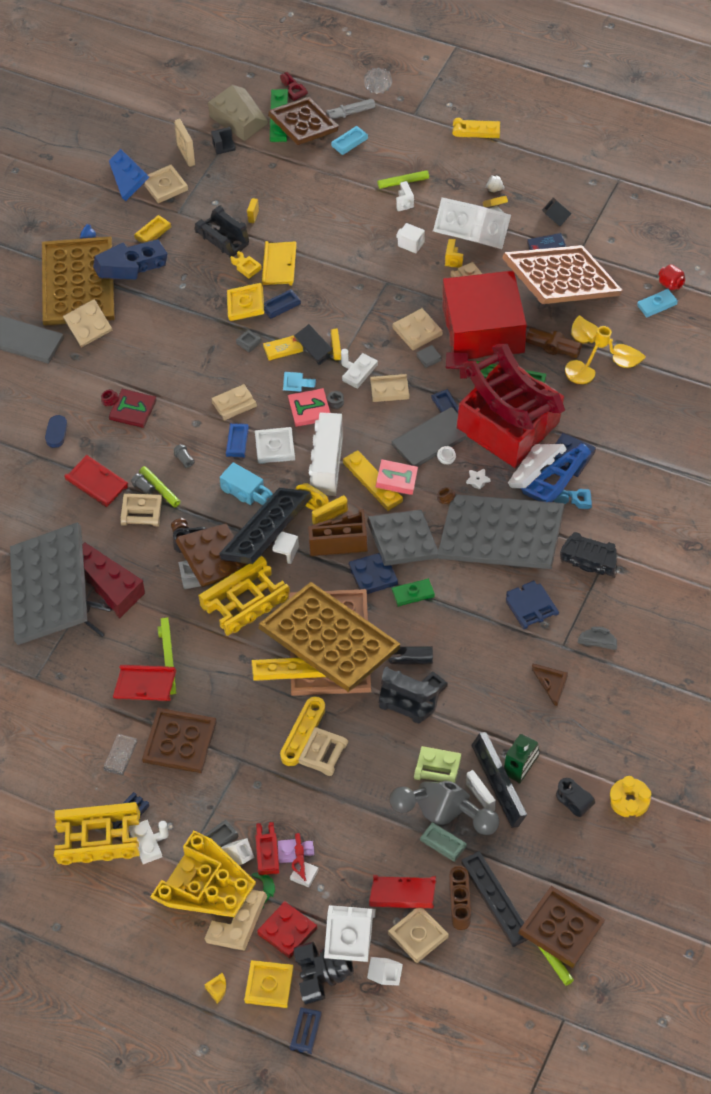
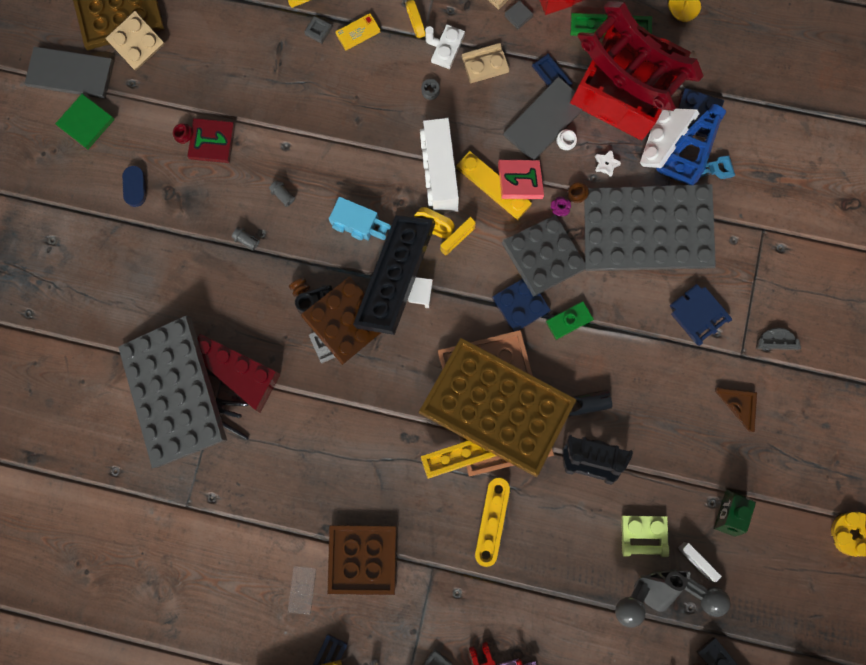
camera: 10 degrees left, 25 degrees up
red door [64,455,129,507] -> none
red door [113,665,176,701] -> none
tan plate [121,494,162,527] -> none
lime piece [139,466,181,508] -> none
lime plate [157,617,177,695] -> none
yellow fence [199,556,290,636] -> none
tan plate [212,384,257,421] -> none
blue tile [226,423,249,458] -> none
white tile [255,427,295,464] -> none
medium azure plate [283,371,316,392] -> none
coral tile [288,388,330,427] -> none
black hinge [294,324,333,365] -> none
tan plate [299,727,348,776] -> none
reddish brown wedge [308,509,368,556] -> none
sand green plate [420,822,467,862] -> none
black tile [421,671,447,694] -> none
dark red panel [446,352,468,379] -> none
black plate [471,732,527,828] -> none
black piece [556,778,595,817] -> none
black piece [560,532,617,578] -> none
none -> green tile [55,94,115,150]
none -> magenta plate [551,197,571,217]

